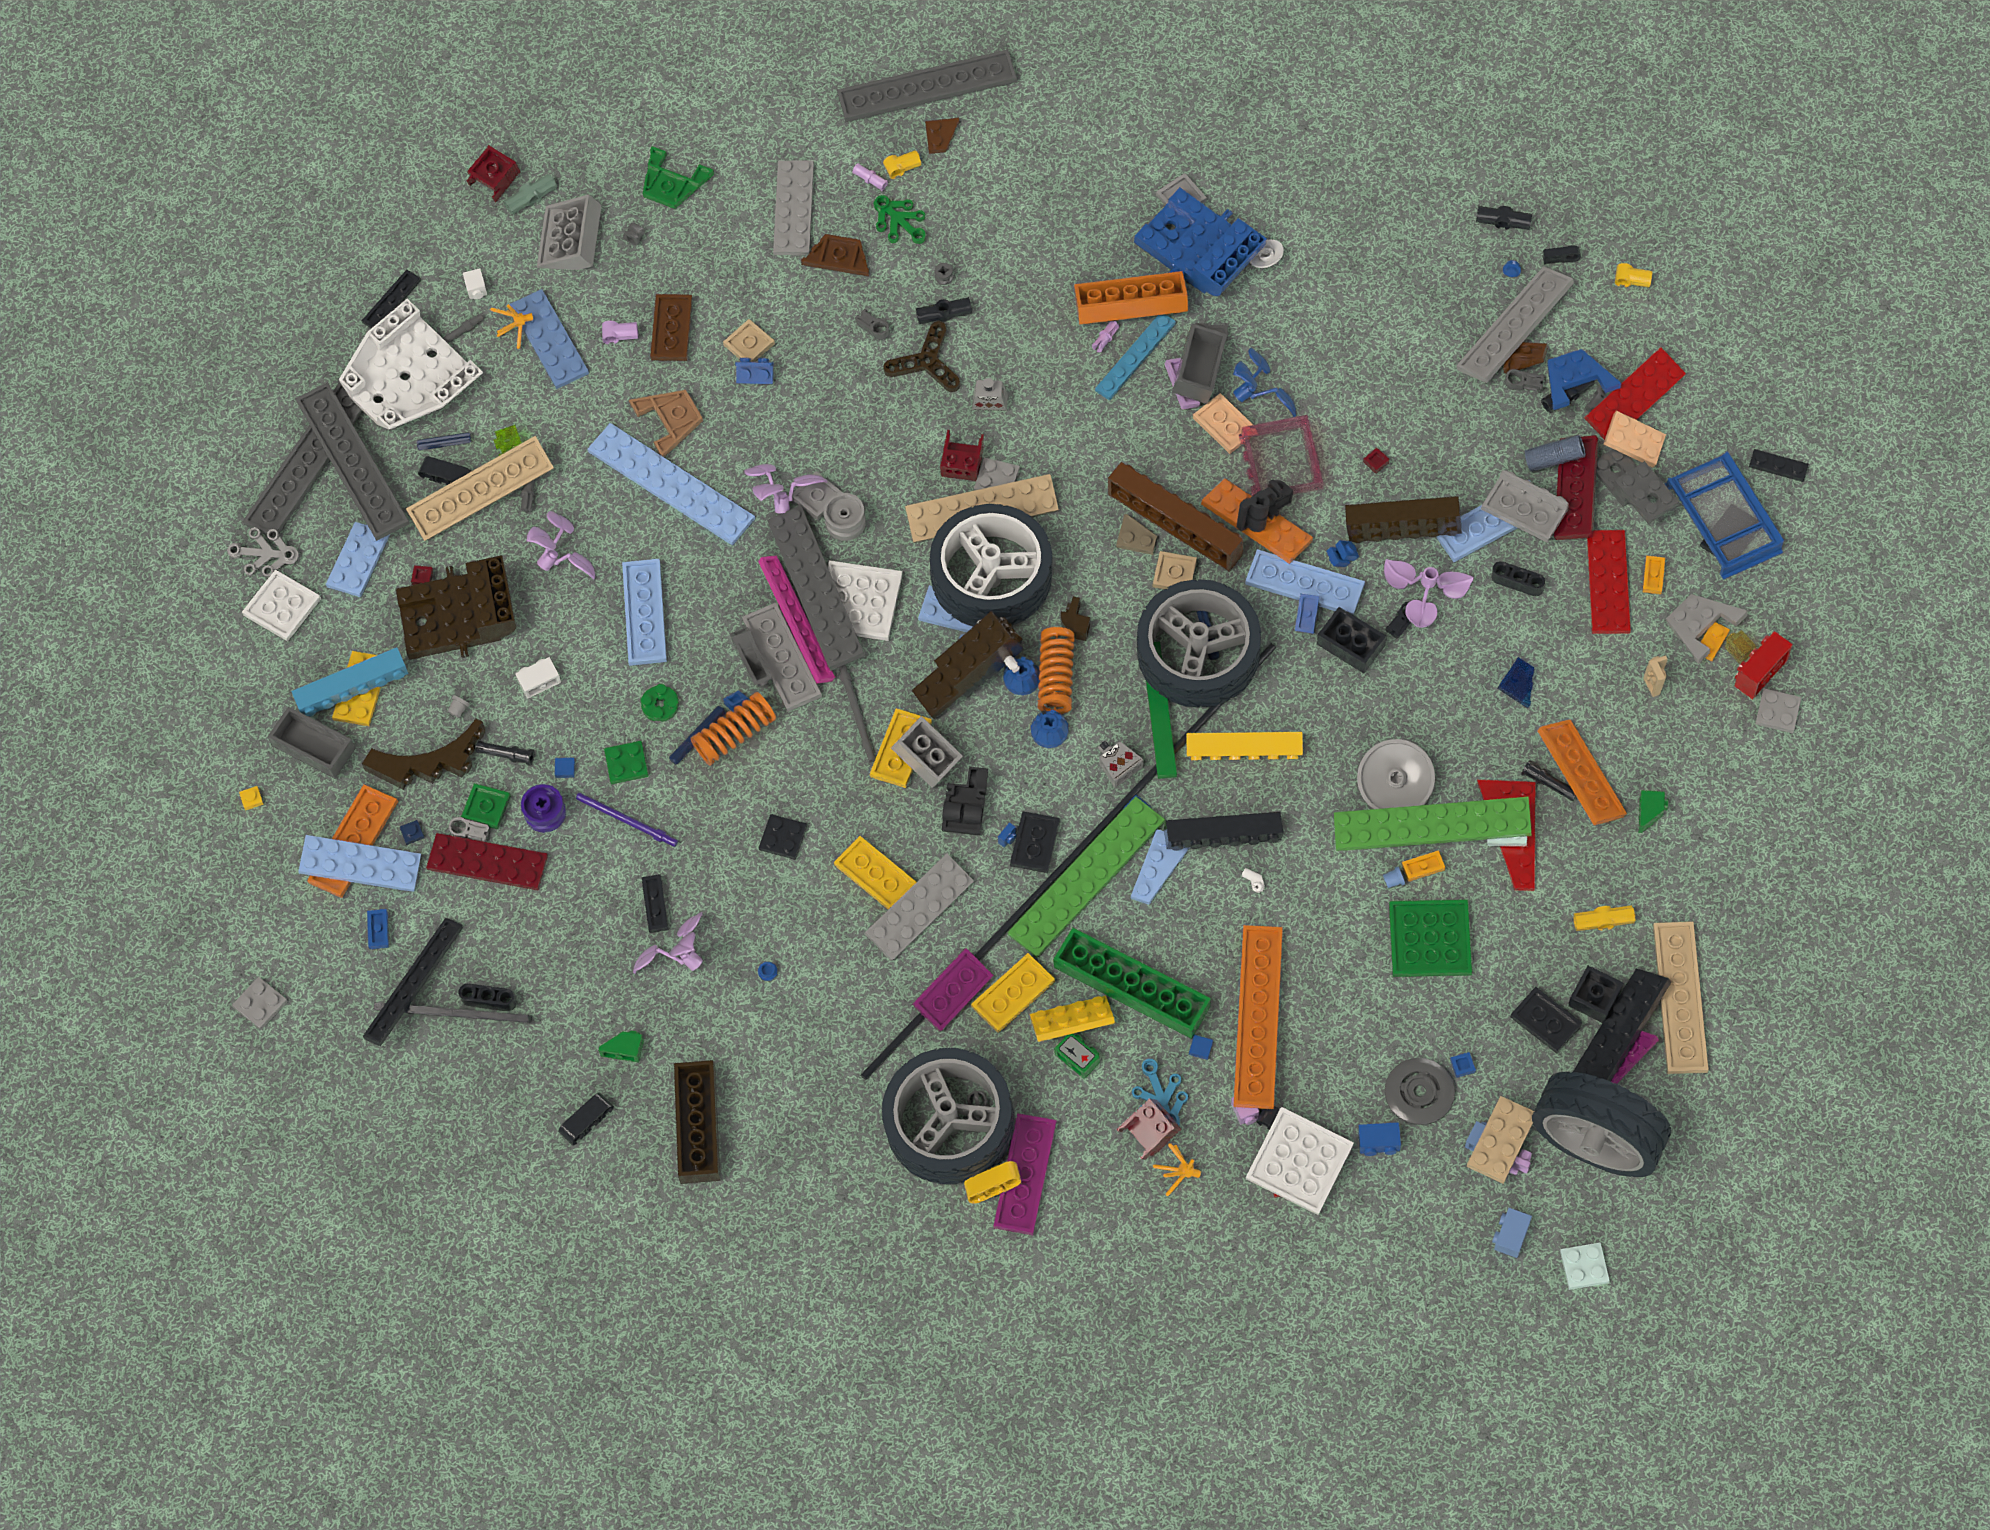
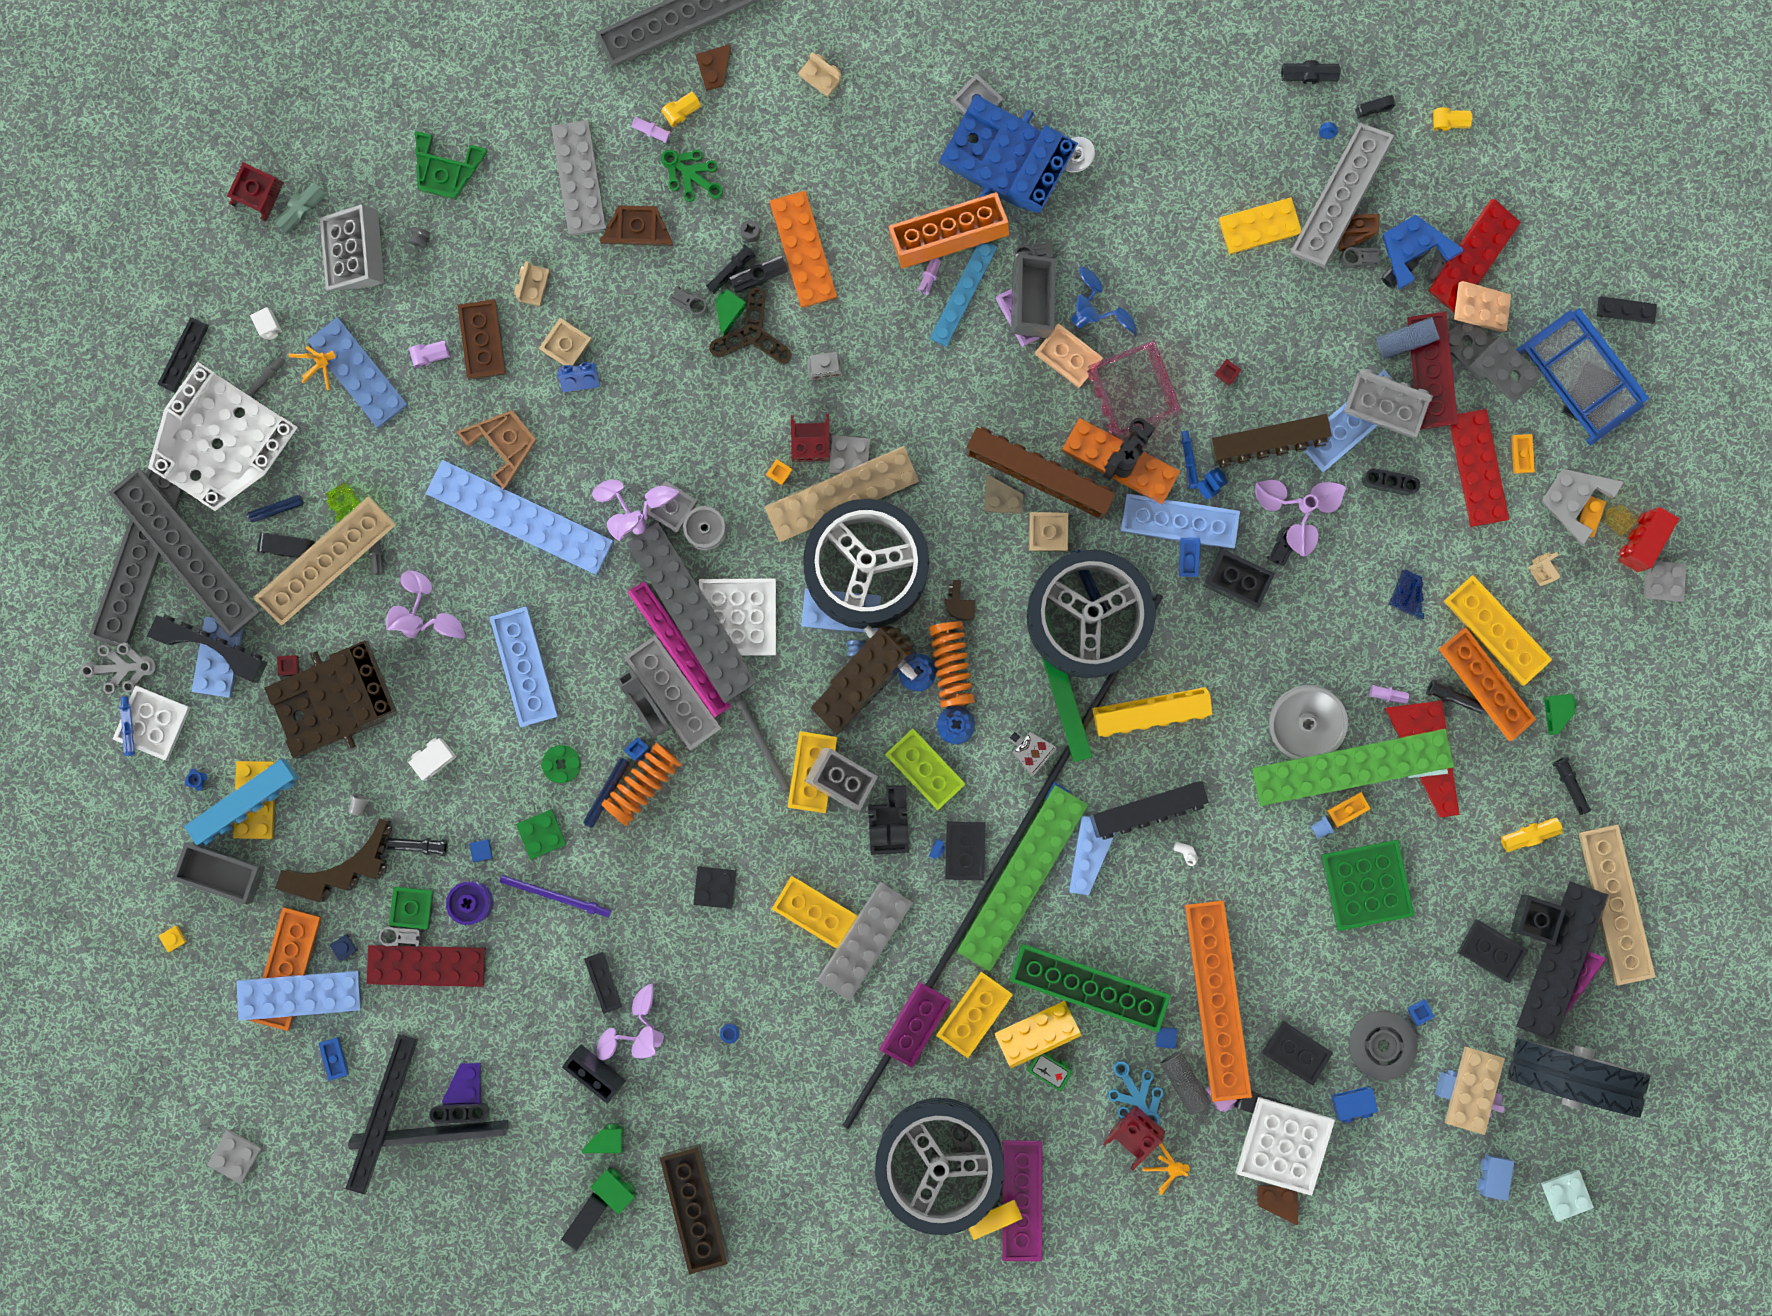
camera: 15 degrees left, 20 degrees up
none -> blue piece [119,696,135,756]
none -> black arch [147,614,268,683]
none -> blue plate [185,769,208,791]
none -> dark purple wing [442,1063,481,1103]
none -> tan bracket [514,261,550,307]
none -> black brick [562,1044,626,1104]
none -> green brick [590,1167,637,1215]
none -> black pin [706,244,756,294]
none -> green slope [716,290,747,336]
none -> light orange plate [766,459,793,486]
none -> orange plate [769,190,837,308]
none -> tan bracket [798,52,842,97]
none -> lime plate [885,728,965,811]
none -> dark grey piece [1160,1051,1211,1115]
none -> blue piece [1181,430,1198,489]
none -> yellow plate [1218,198,1302,255]
none -> reddish brown wing [1257,1185,1298,1225]
none -> black plate [1262,1020,1333,1086]
none -> lavender axle [1369,685,1409,704]
none -> yellow plate [1443,575,1552,686]
none -> black pin [1552,756,1591,815]

